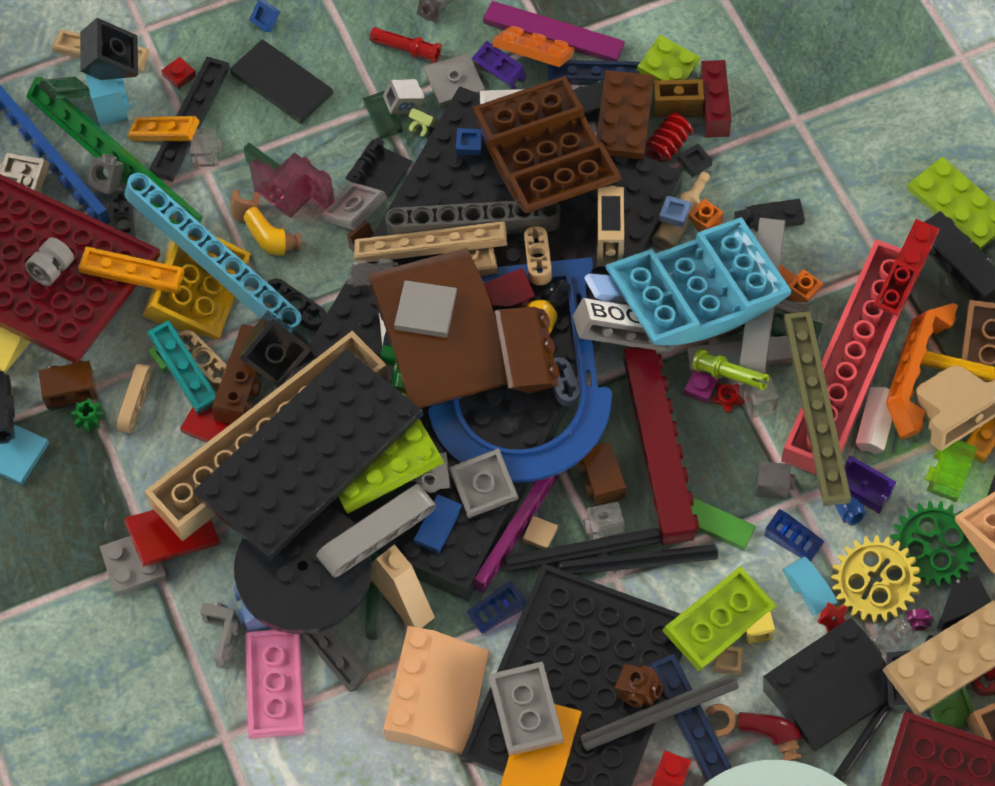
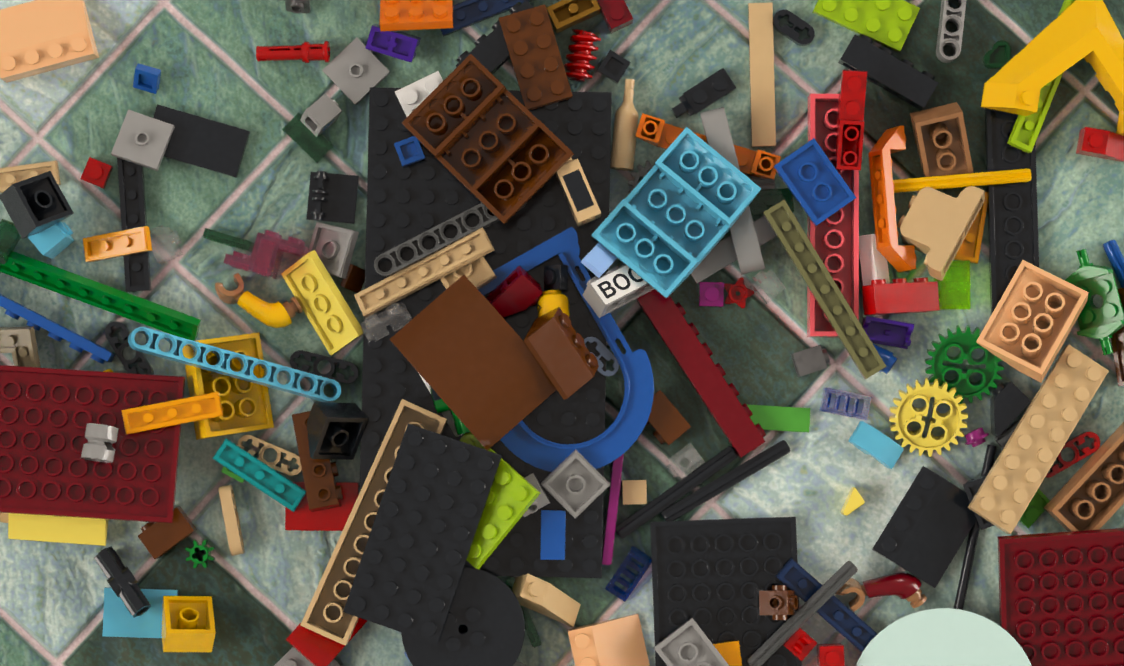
camera: 25 degrees left, 25 degrees up
flat silver brick [86,154,125,194] -> none
light grey beam [316,484,436,577] -> none
light grey tile [394,280,457,338] -> none
yellowish green tile [408,108,439,138] -> none
tan beam [524,226,552,285] -> none
medium blue plate [659,196,691,227] -> none
lime plate [662,566,777,672] -> none
lime pin [692,349,769,390] -> none
tan tile [713,646,744,676] -> none
red plate [817,602,848,633] -> none
clear brick [869,615,918,660] -> none
none -> light grey plate [111,110,175,171]
none -> yellow slope [161,596,216,652]
none -> light yellow plate [281,250,365,356]
none -> tan tile [748,2,776,147]
none -> black beam [773,10,815,46]
none -> blue plate [774,138,856,227]
none -> red tile [783,628,817,661]
none -> red brick [862,277,940,315]

